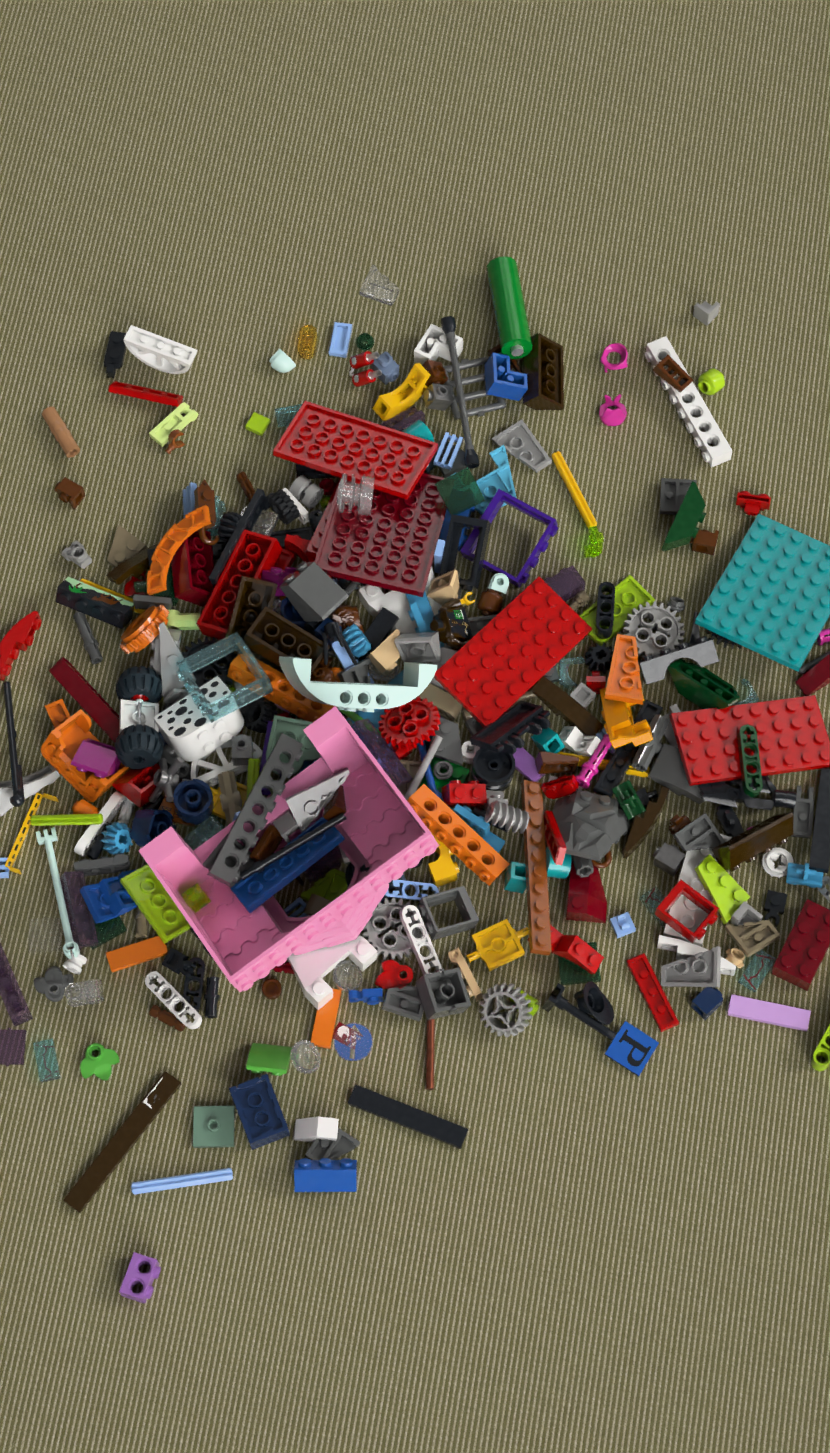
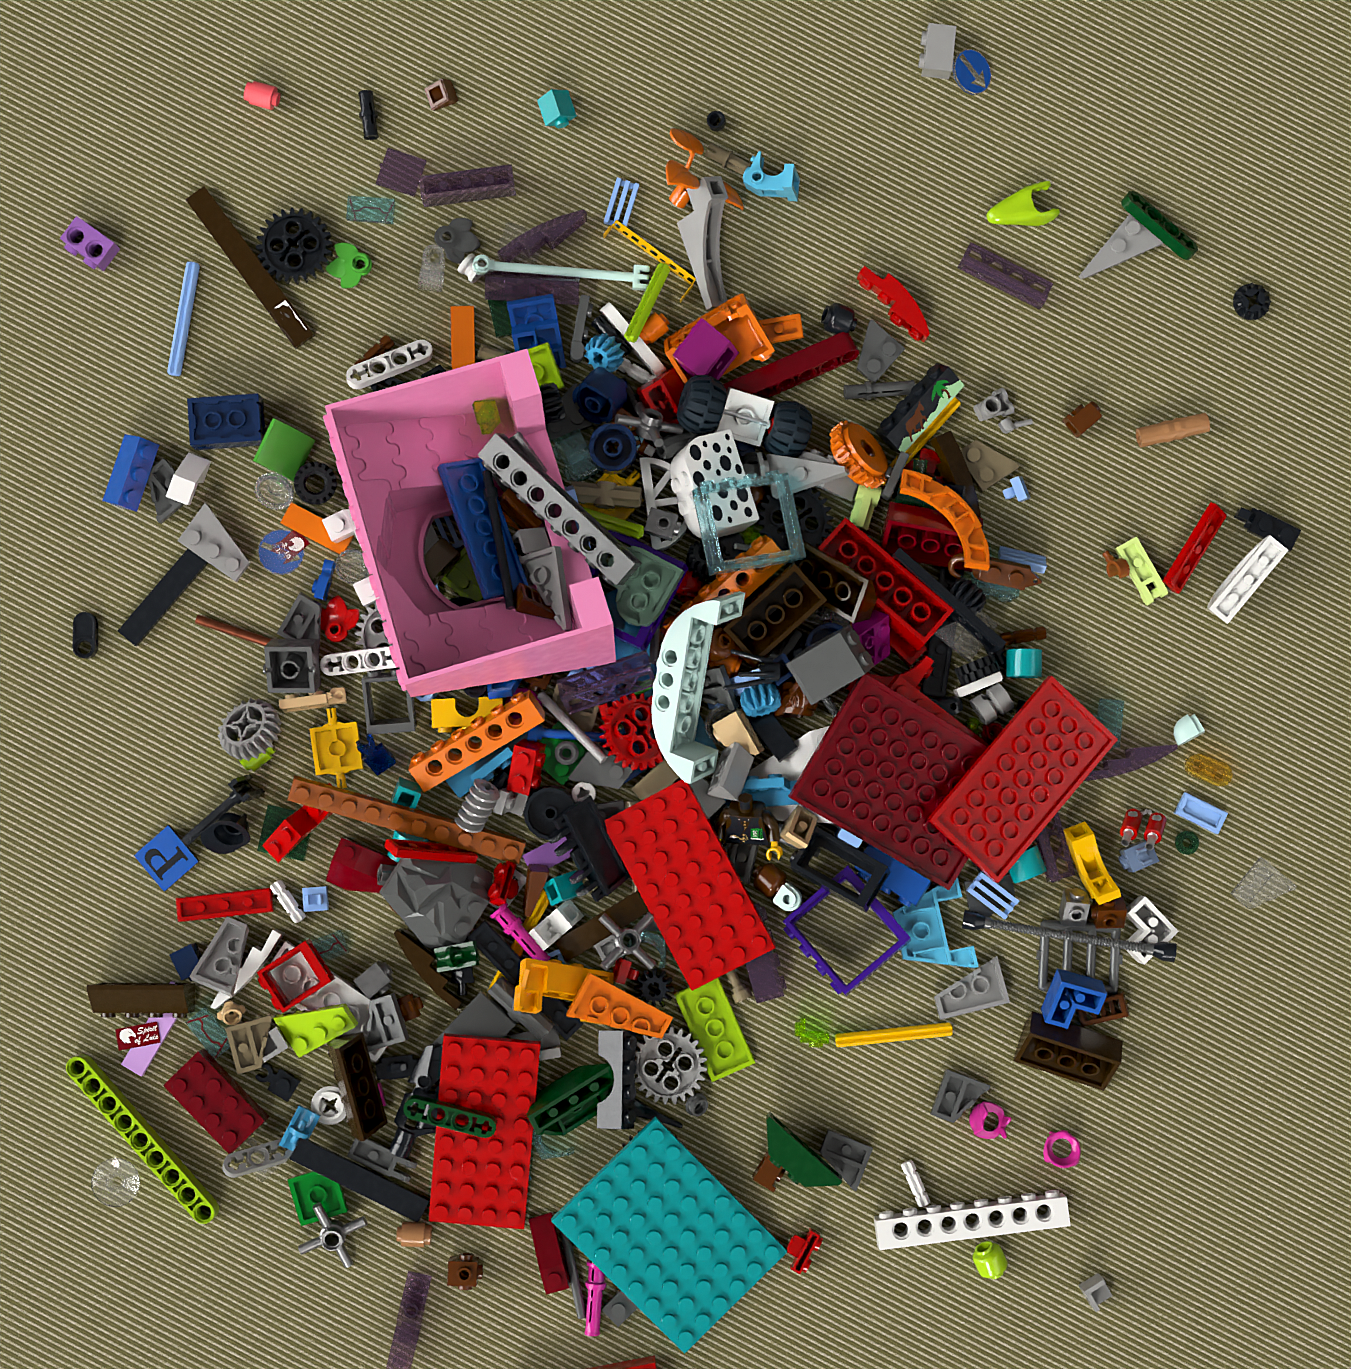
camera: 95 degrees right, 20 degrees up
black bar [3,681,25,807] -> none
sand green plate [193,1105,235,1148] -> none
lime tile [245,412,270,436] -> none
clear wheel [337,473,374,516] -> none
clear green tile [435,468,485,515] -> none
green piece [486,256,532,359] -> none
black beam [595,582,615,639] -> none
reddish brown slope [653,355,693,393] -> none
none -> black piece [72,612,99,659]
none -> dark brown slope [87,983,195,1018]
none -> dark red sticker [115,1022,161,1051]
none -> light grey wing [178,503,251,582]
none -> black gear [256,207,333,285]
none -> white axle [270,880,306,923]
none -> black tyre [294,462,337,505]
none -> clear blue plate [356,733,396,776]
none -> clear purple slope [497,209,587,262]
none -> flat silver bar [598,912,656,971]
none -> black head [821,303,857,335]
none -> dark grey wing [856,319,905,383]
none -> white axle [901,1160,930,1207]
none -> dark grey wing [930,1069,990,1123]
none -> light grey hand [998,417,1033,434]
none -> light blue tile [1002,476,1030,502]
none -> teal piece [1006,649,1042,678]
none -> clear purple slope [1084,744,1178,781]

